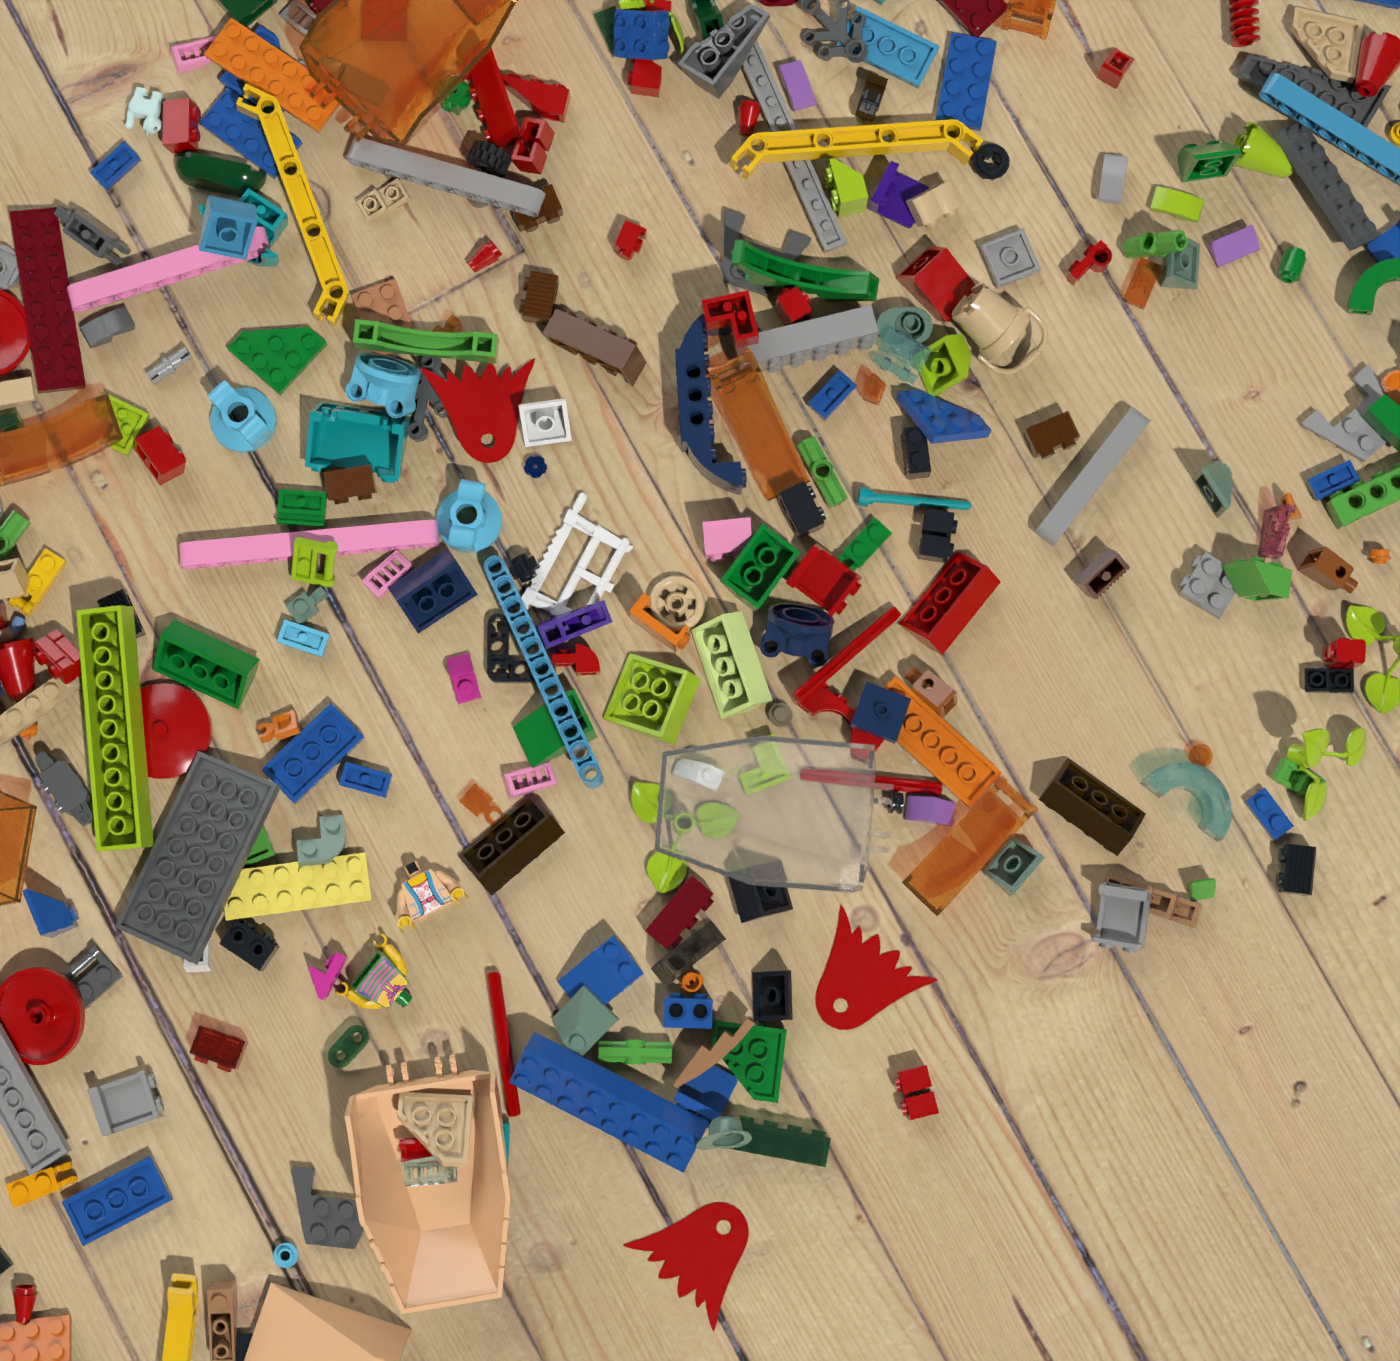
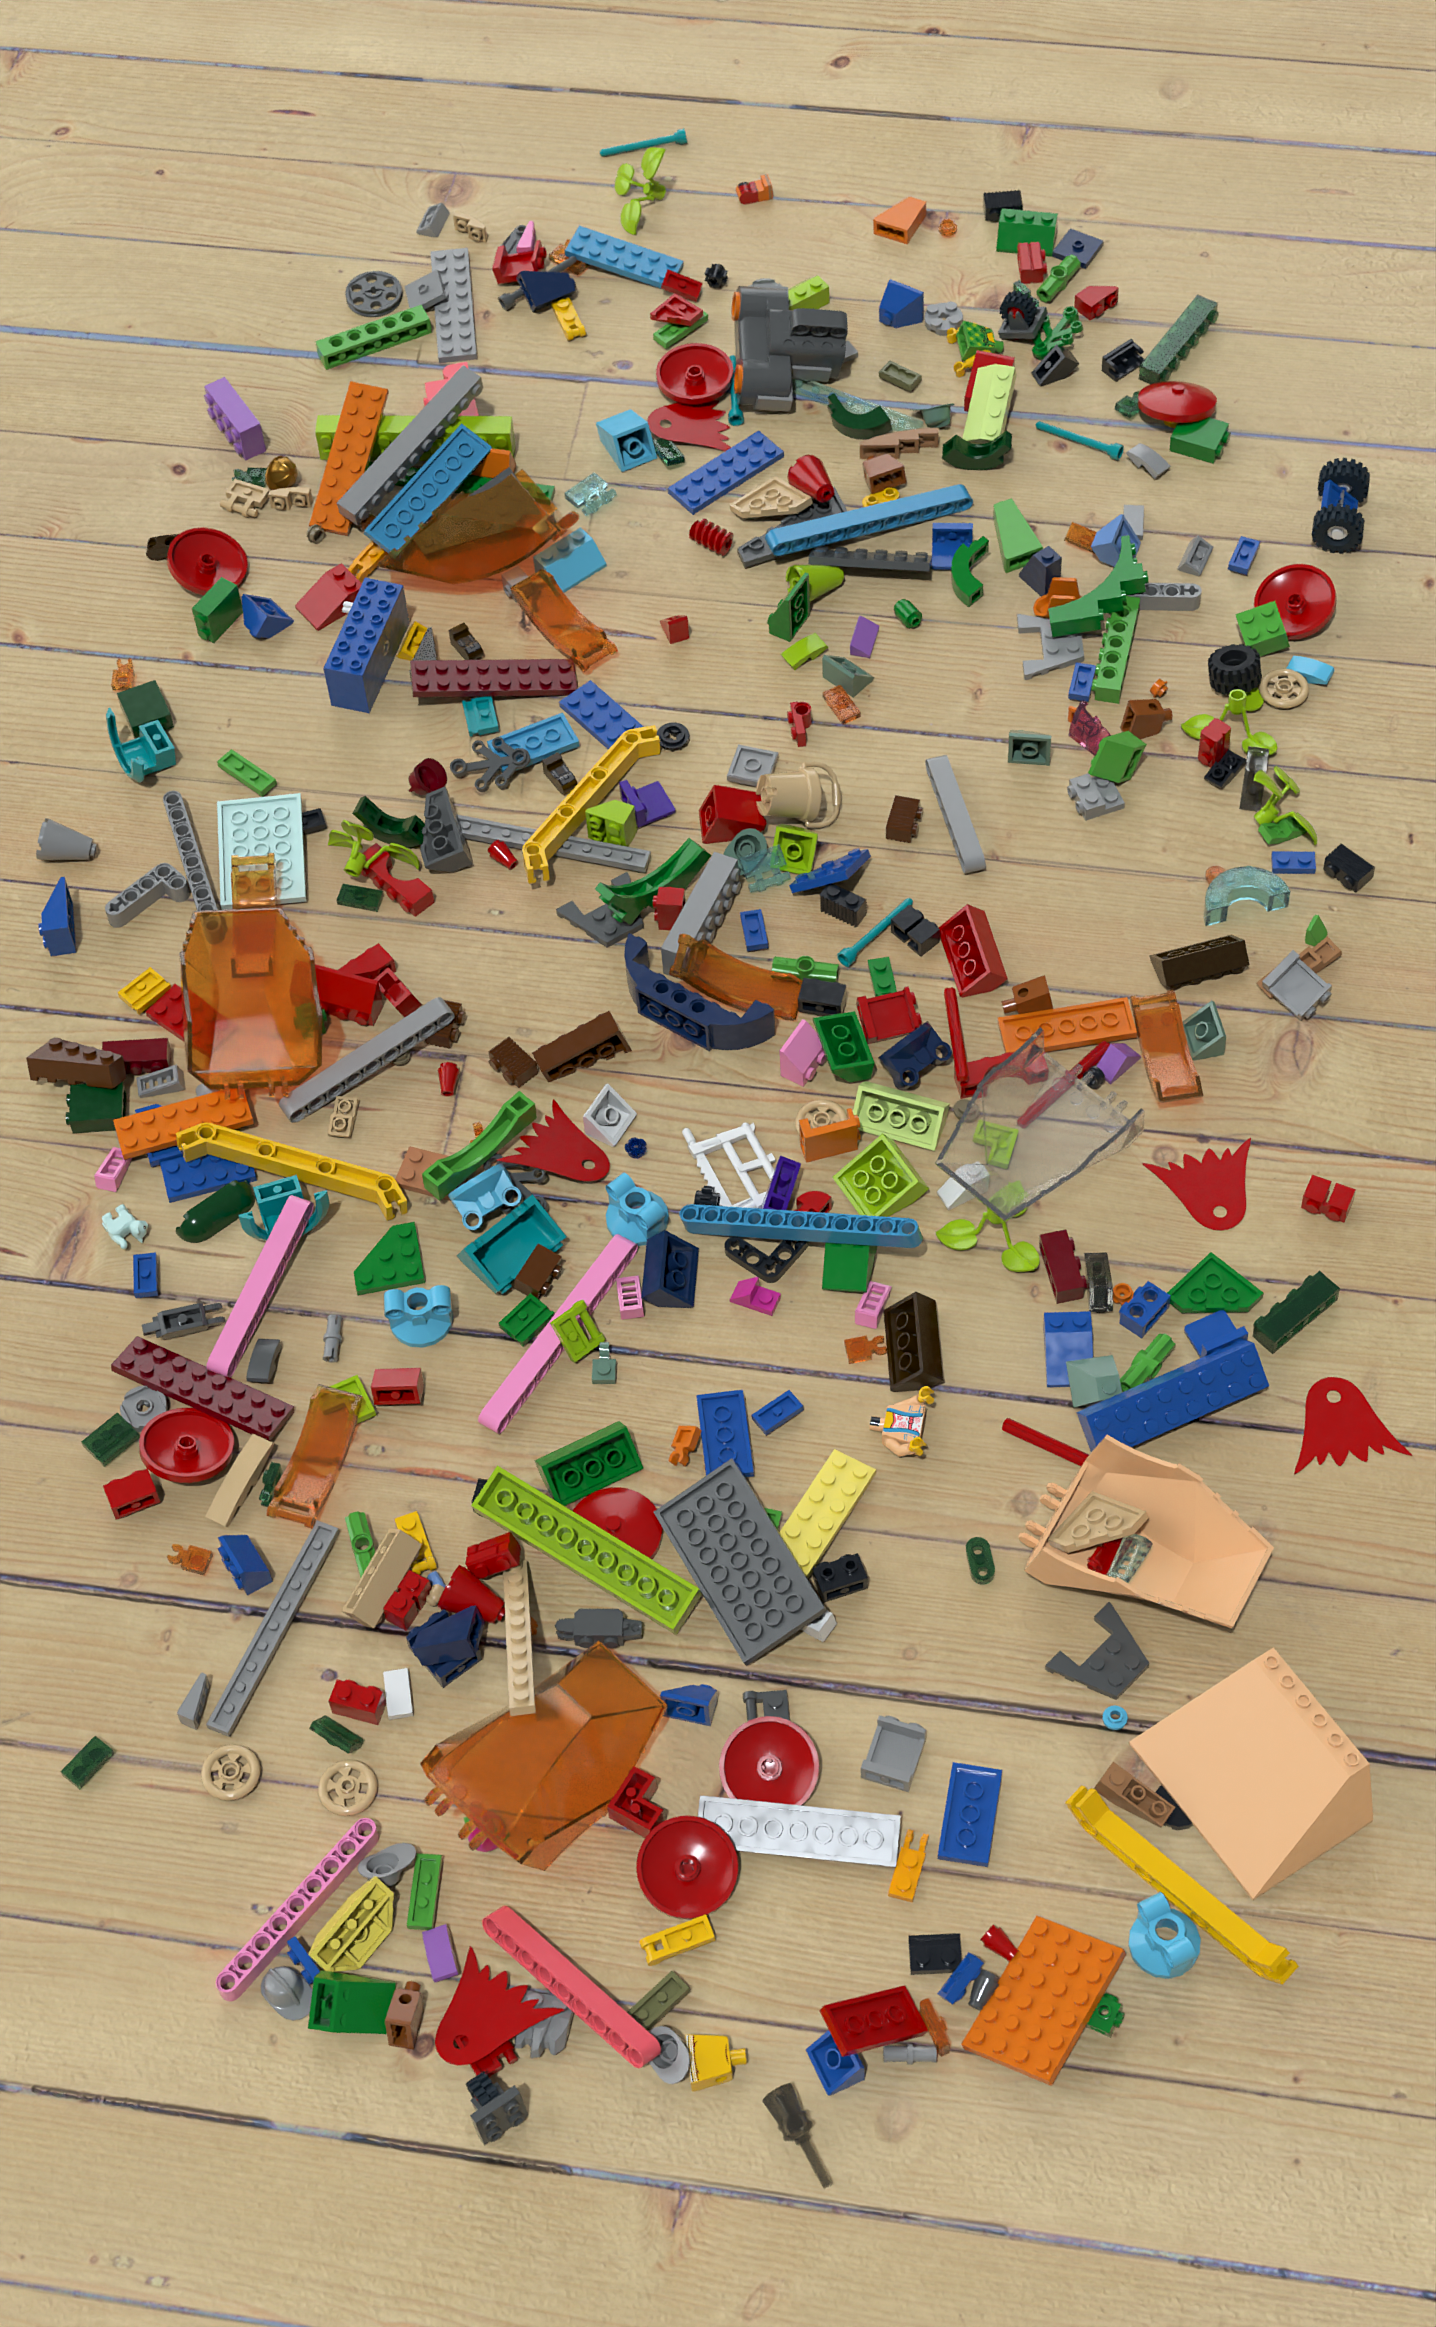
camera: 45 degrees left, 25 degrees down
brick [162,98,201,153] -> none
clear red brick [189,1025,248,1072] -> none
dark azure slope [199,195,258,260] -> none
medium azure plate [276,619,331,658] -> none
sand green plate [297,815,346,867] -> none
dark pink slope [308,952,348,1001] -> none
torso [335,934,412,1010] -> none
black tyre [466,140,512,178] -> none
blue bracket [614,10,670,60] -> none
red brick [614,220,647,261] -> none
medium nougat slope [673,1016,756,1088] -> none
sand green piece [696,1116,752,1150] -> none
red brick [701,290,759,348] -> none
black slope [728,863,793,923] -> none
black slope [752,970,793,1021] -> none
medium lavender slope [778,60,817,112] -> none
dark blue plate [850,682,911,744] -> none
clear orange slope [862,373,886,405] -> none
tan brick [906,179,962,228] -> none
reddish brown brick [1073,548,1130,599] -> none
light grey slope [1098,154,1128,204] -> none
bright green piece [1123,230,1188,259] -> none
none -> clear smoke slope [1239,746,1269,812]

